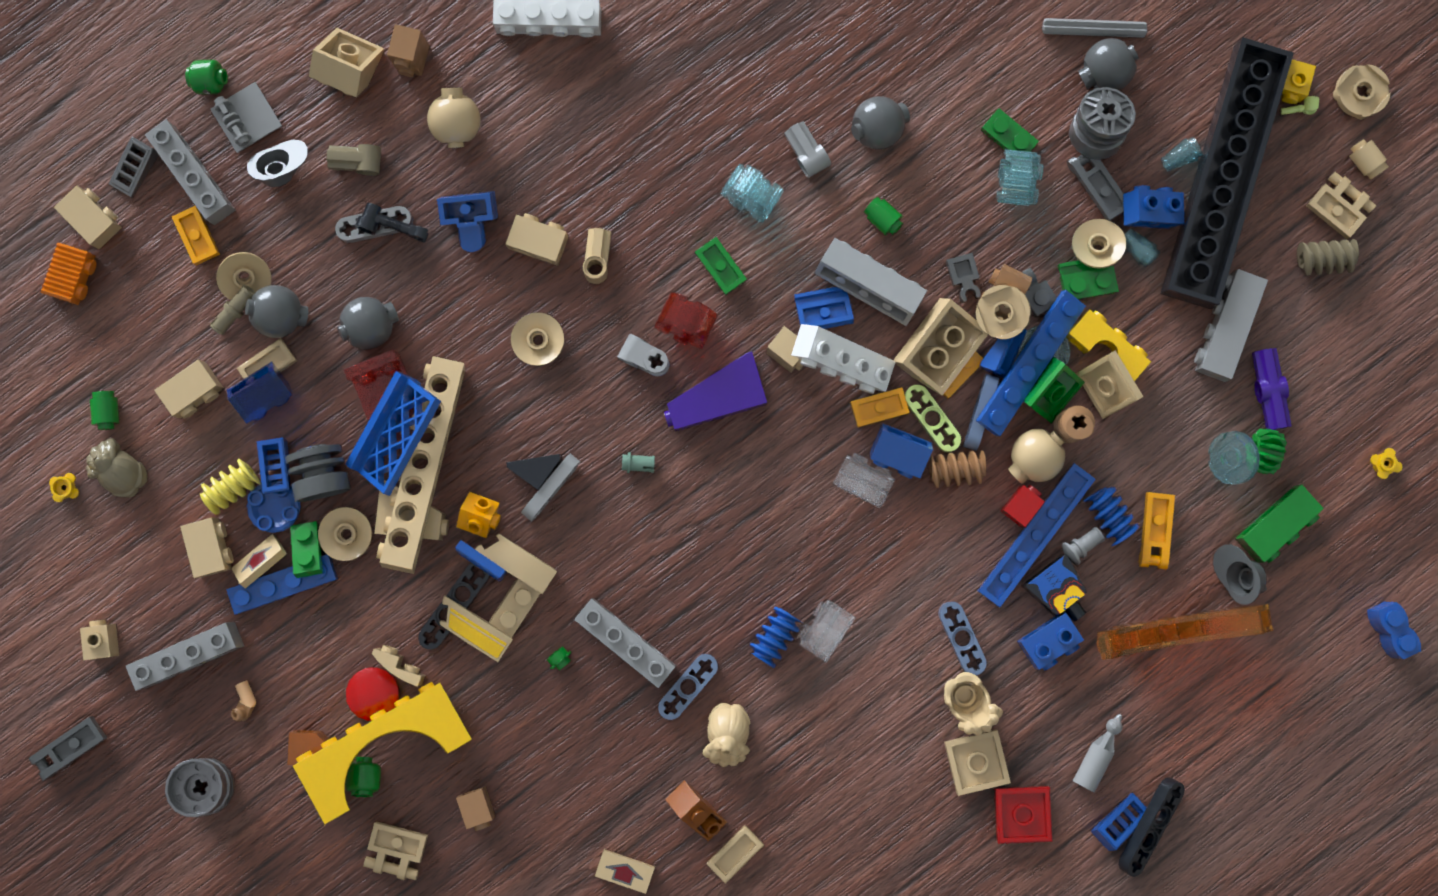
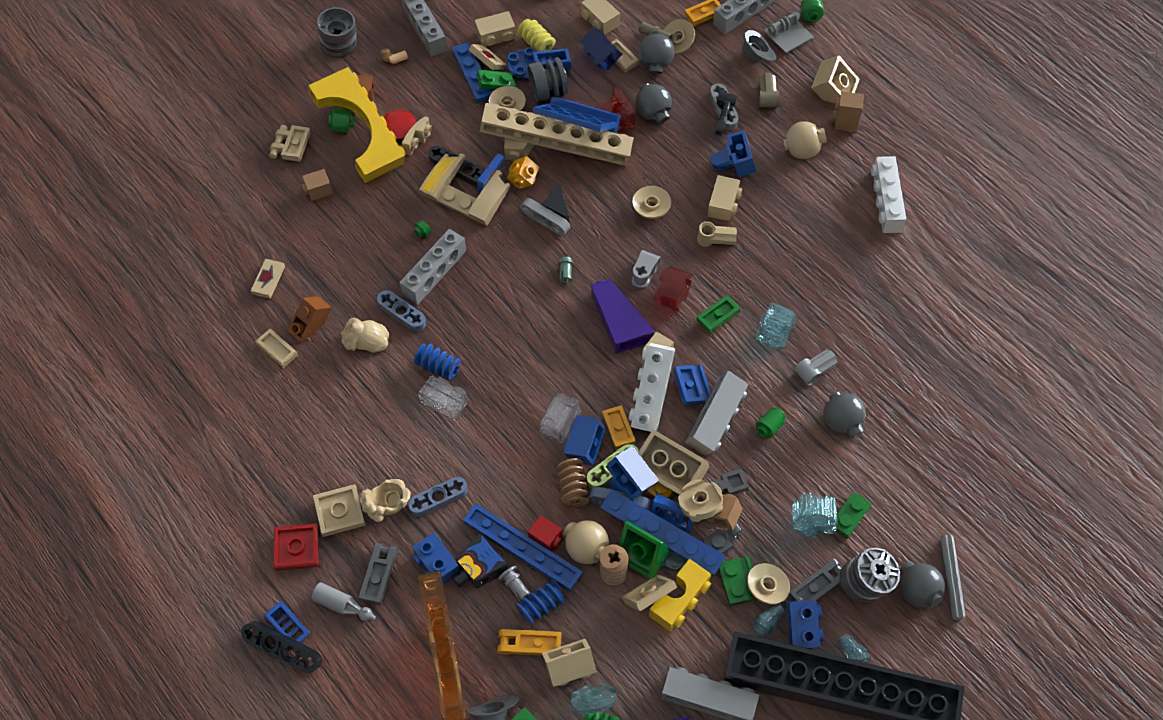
camera: 85 degrees right, 25 degrees down
none -> dark grey plate [359,543,398,605]
none -> tan brick [542,639,597,687]
none -> brick [606,446,659,501]

